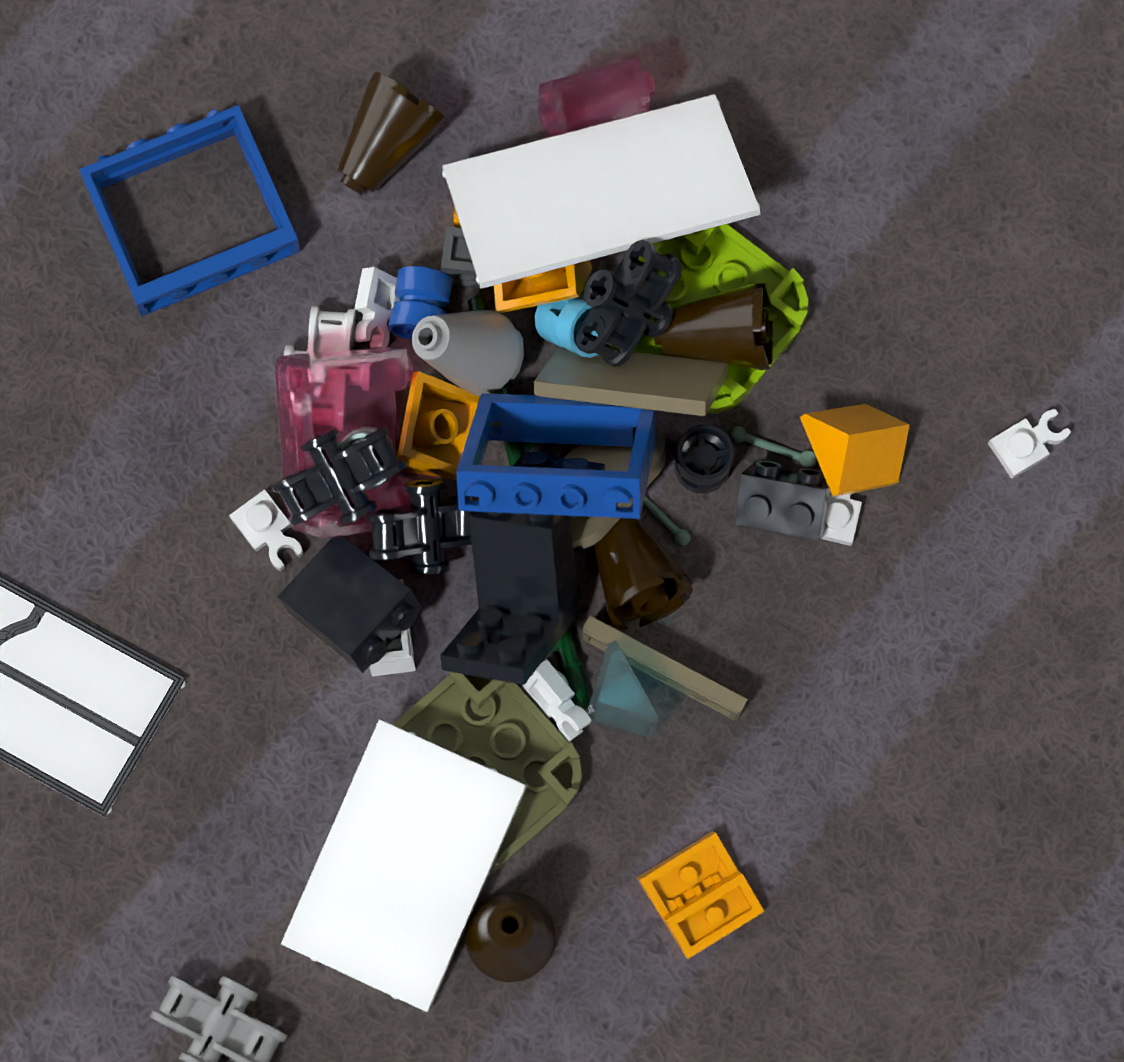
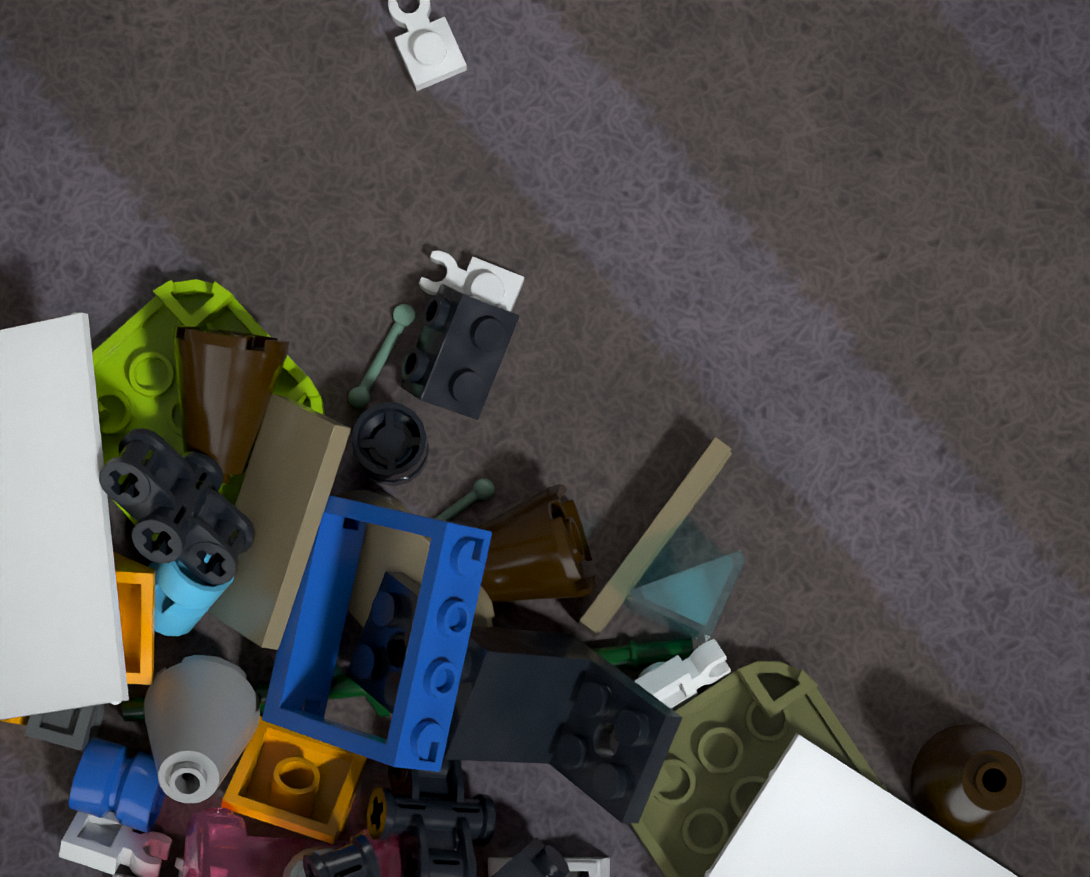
camera: 80 degrees left, 5 degrees up
light orange slope [636,831,764,959] -> none
light orange slope [800,404,910,497] -> none

